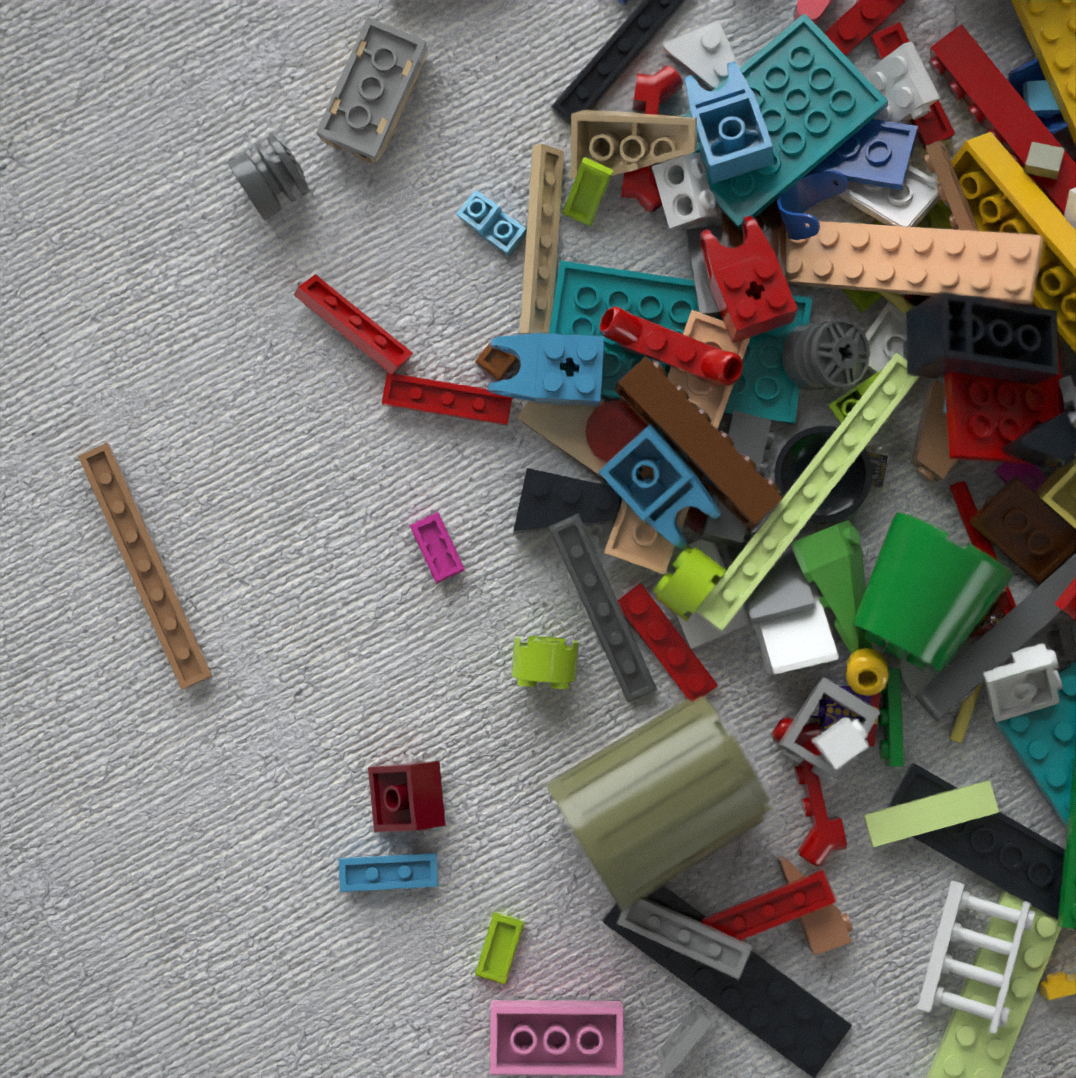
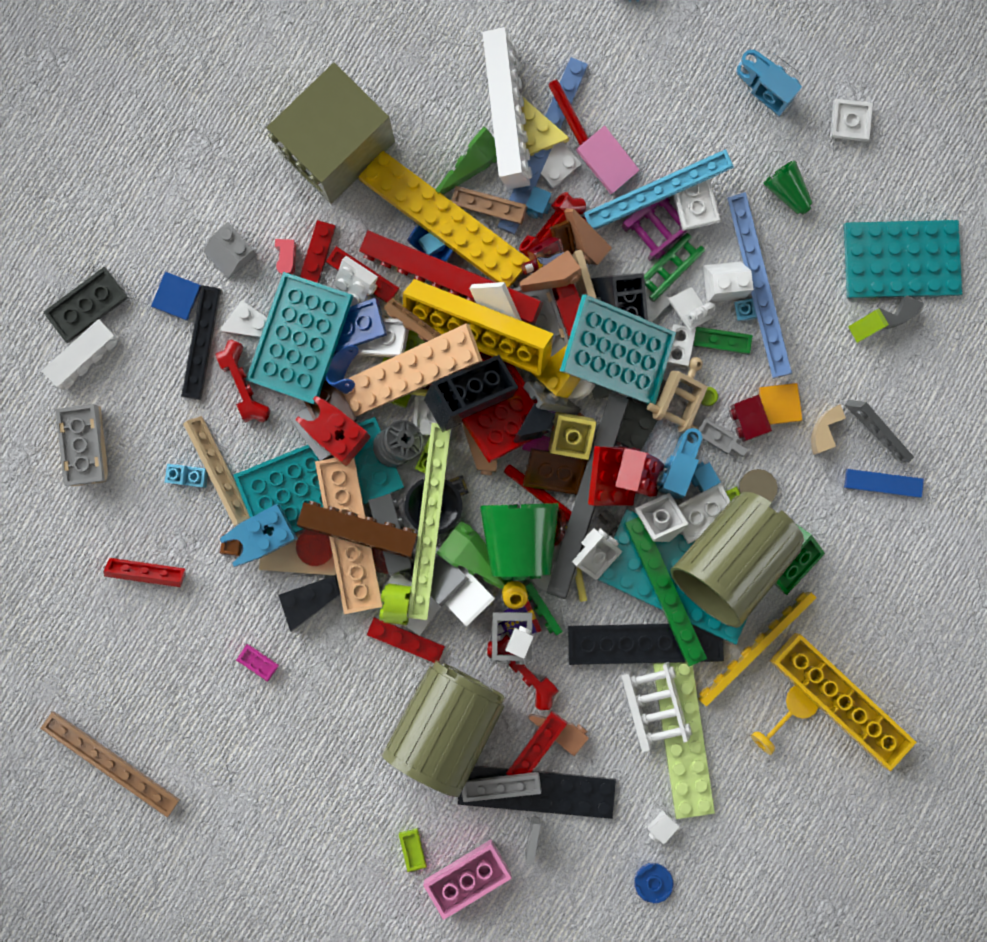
camera: 35 degrees left, 0 degrees up
dark grey wheel [227,134,310,221] -> none
dark azure plate [339,853,438,892] -> none
dark red slope [368,761,446,832] -> none
red plate [381,372,513,426] -> none
lime brick [511,636,579,689] -> none
dark grey tile [549,513,657,702] -> none
lime tile [562,157,614,227] -> none
tan wedge [571,110,697,179] -> none
red plate [599,306,743,386] -> none
dark azure brick [599,424,721,549] -> none
white brick [652,153,717,229] -> none
dark azure brick [684,61,774,184] -> none
yellowish green tile [863,780,999,847] -> none
tile [1024,142,1065,179] -> none

